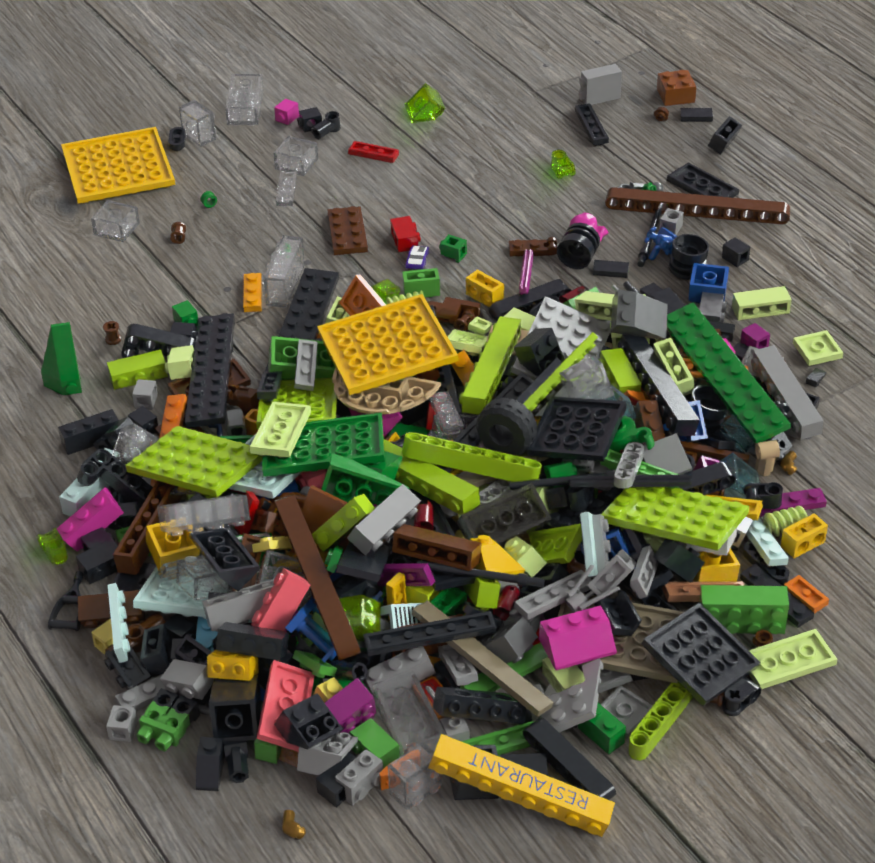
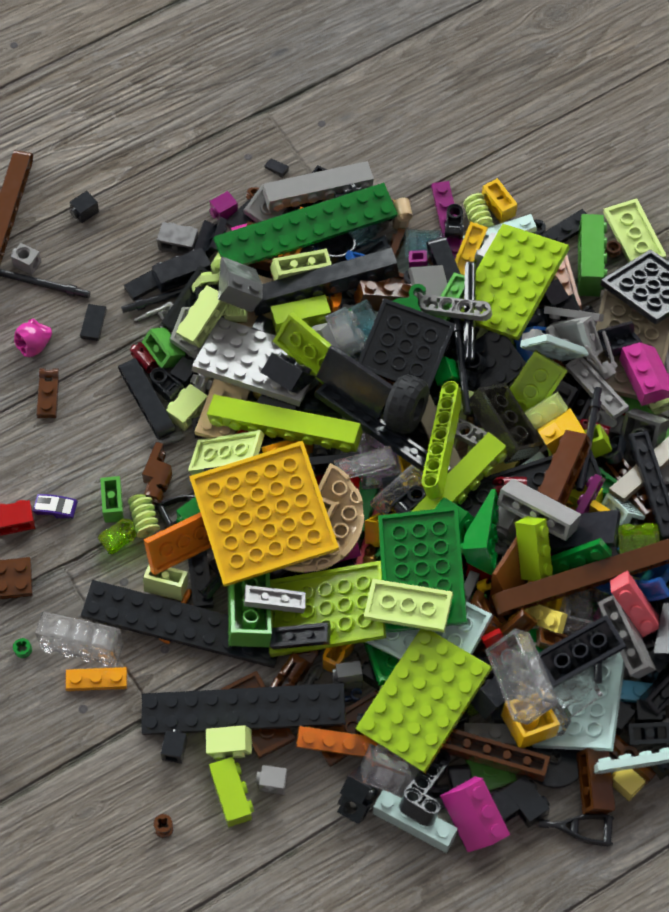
camera: 90 degrees left, 20 degrees up
clear neon green piece [36,527,68,565] -> none
green wedge [41,322,82,396] -> none
black brick [58,409,119,455] -> none
black beam [121,324,196,358] -> none
black brick [128,406,158,439] -> none
green brick [172,300,198,327] -> none
green brick [439,234,467,263] -> none
reddish brown bush [453,310,476,332] -> none
yellow brick [466,270,504,307] -> none
yellowish green plate [468,317,493,335] -> none
magenta axle [519,249,534,295] -> none
black wheel [557,223,600,270] -> none
blue piece [644,227,677,260] -> none
black wheel [668,234,709,280] -> none
blue brick [688,263,729,303] -> none
yellowish green brick [732,286,792,320] -> none
orange plate [784,575,829,614] -> none
yellowish green plate [793,330,843,366] -> none

